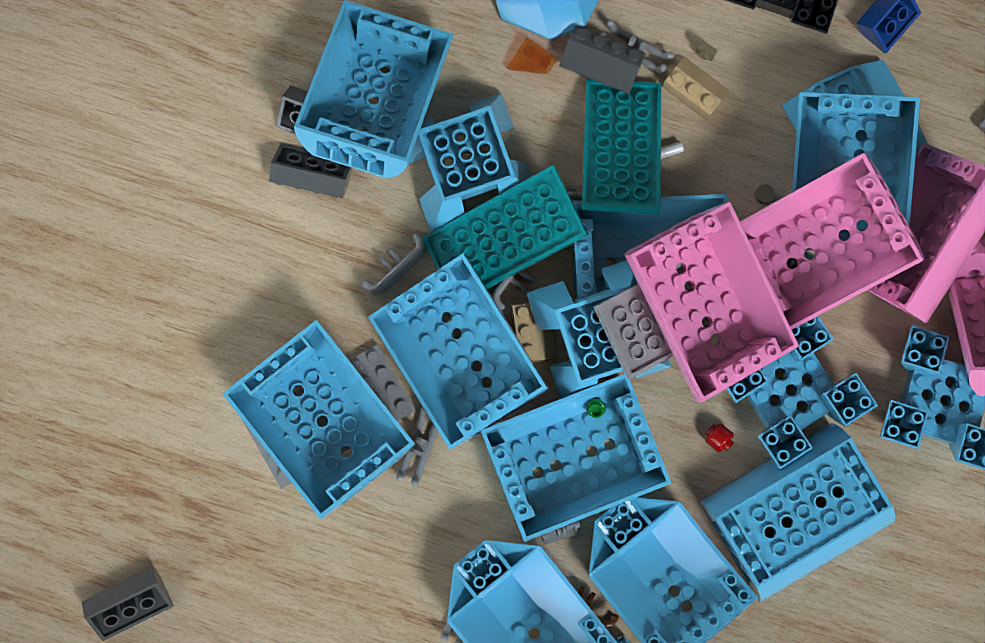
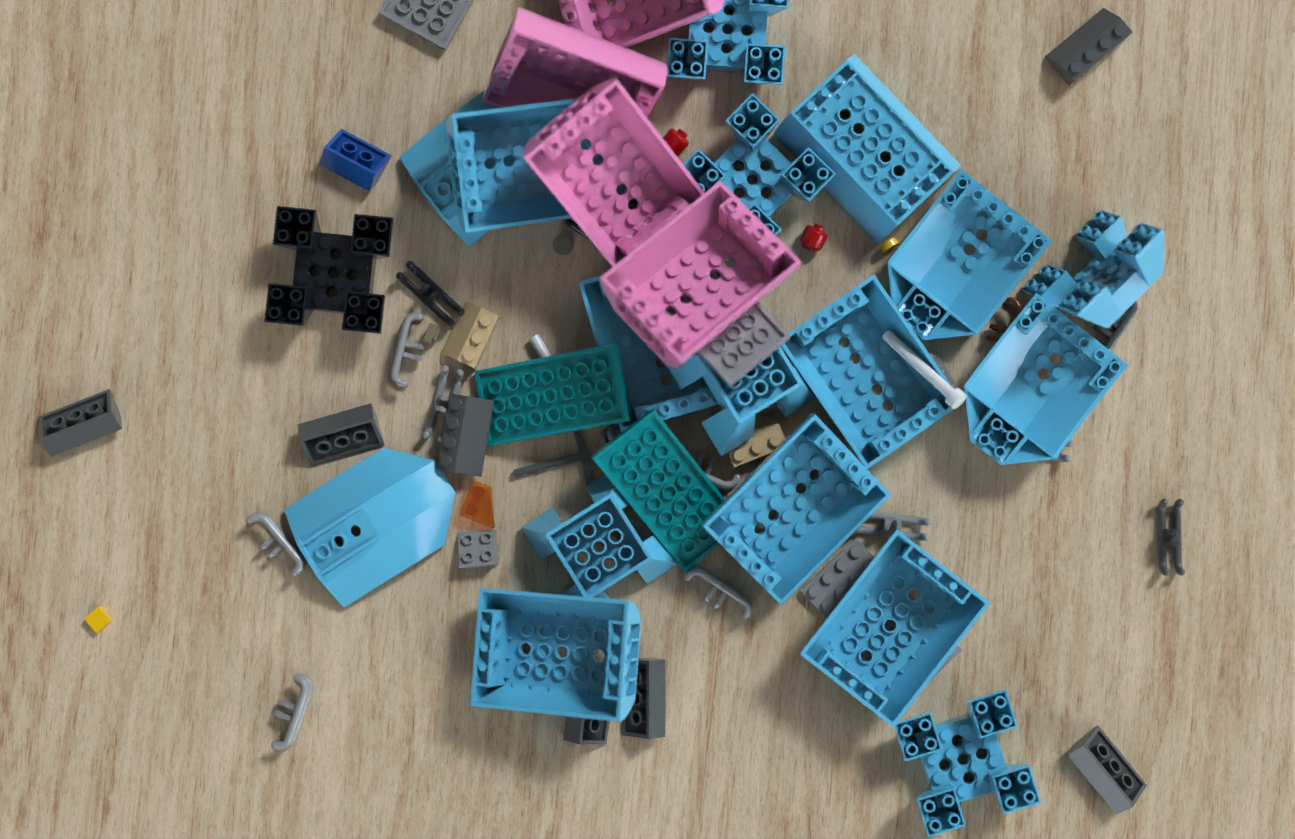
camera: 95 degrees left, 5 degrees up
green plate [586,399,606,418] -> none
none -> light grey piece [391,312,426,388]
none -> black piece [396,261,465,327]
none -> light grey hinge [458,530,499,568]
none -> dark grey piece [513,431,592,485]
none -> red head [663,128,689,156]
none -> yellow tile [880,237,899,254]
none -> white piece [882,330,966,409]
none -> medium azure slope [894,689,1041,837]

